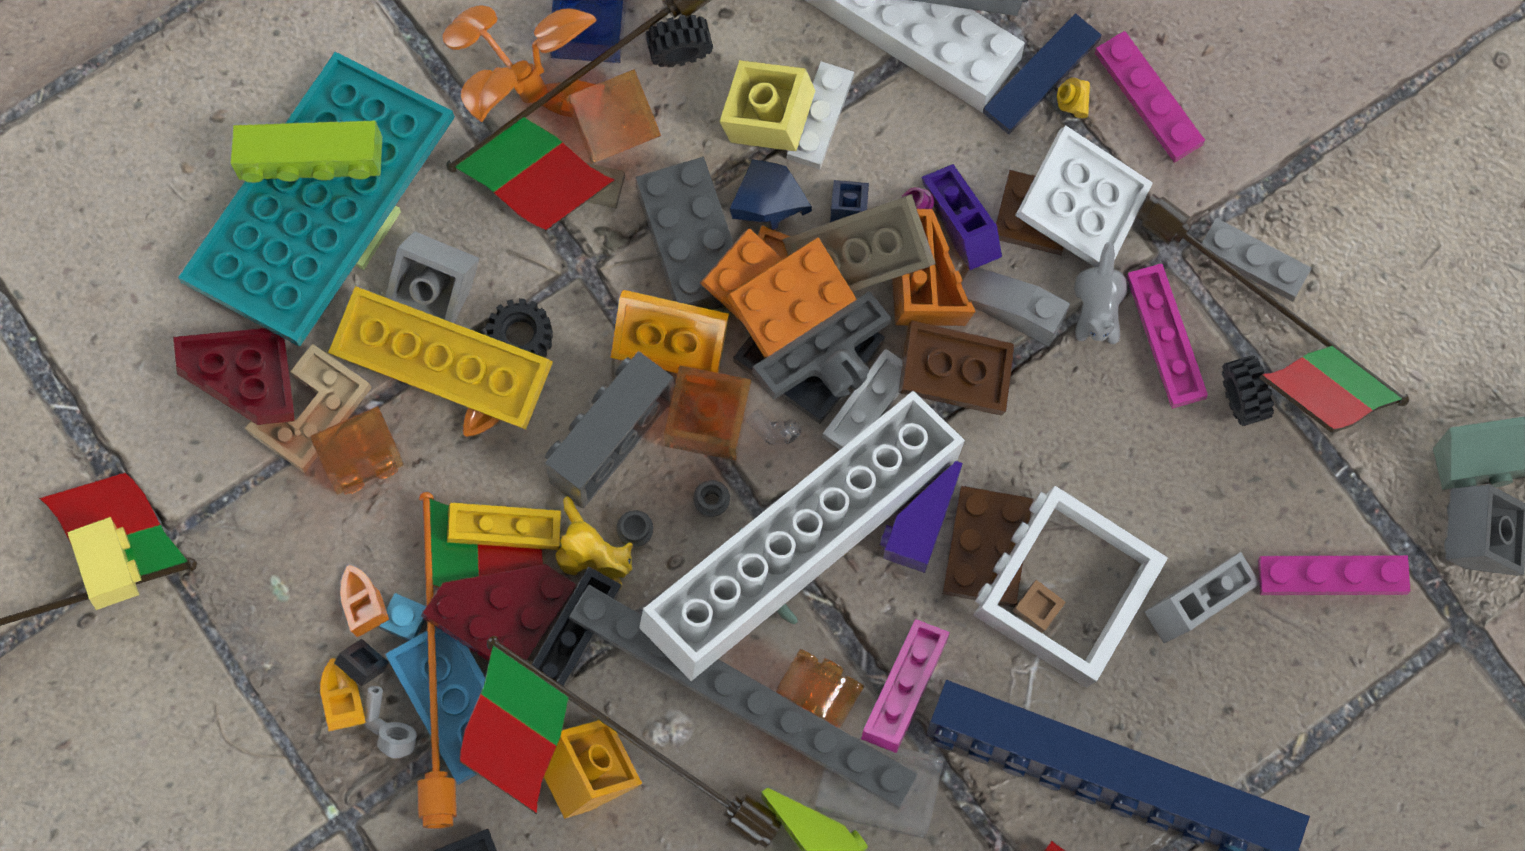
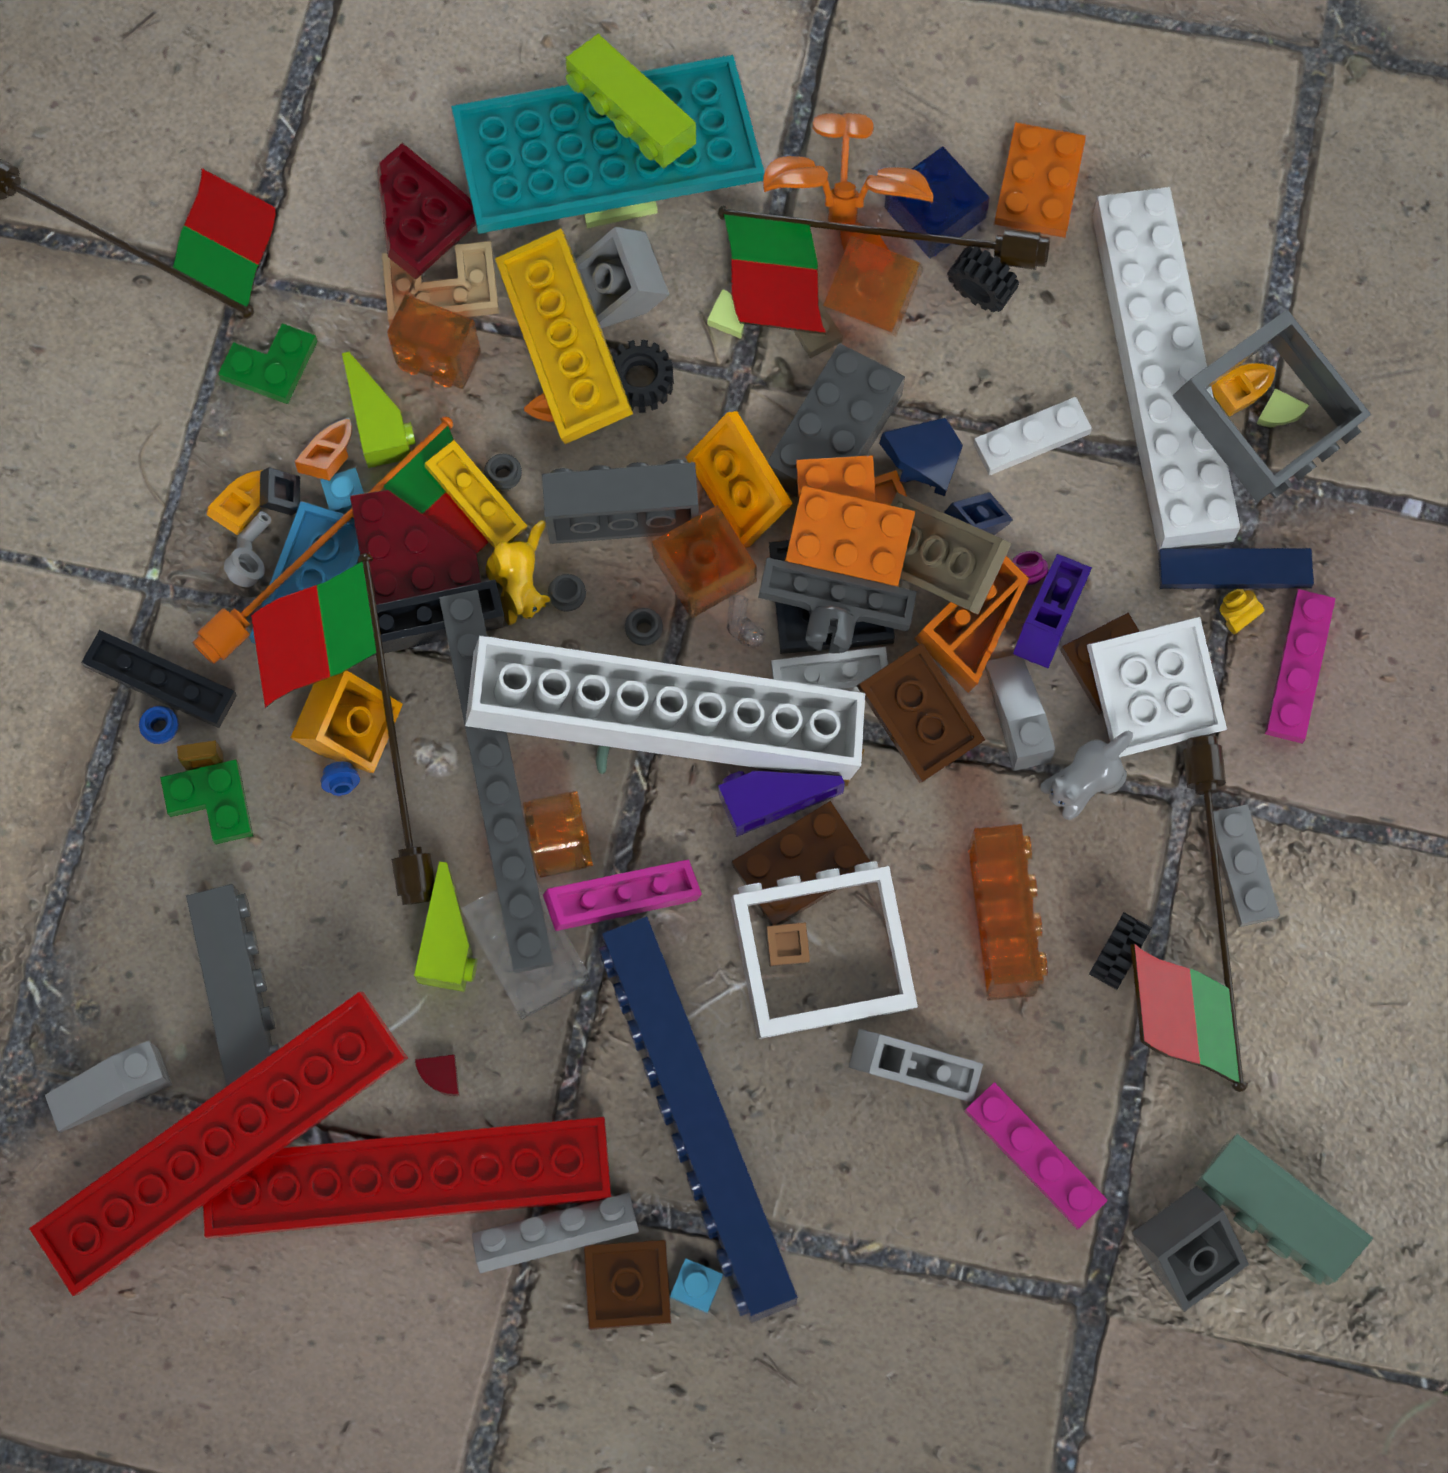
camera: 50 degrees right, 0 degrees up
light yellow brick [67,517,142,610] -> none
light yellow brick [719,60,816,151] -> none
dark pink plate [1126,263,1208,409] -> none
none -> green plate [218,323,318,404]
none -> blue plate [320,761,360,796]
none -> lime slope [342,352,416,468]
none -> dark grey plate [484,454,522,491]
none -> yellowish green tile [707,289,744,339]
none -> clear orange brick [968,824,1048,1001]

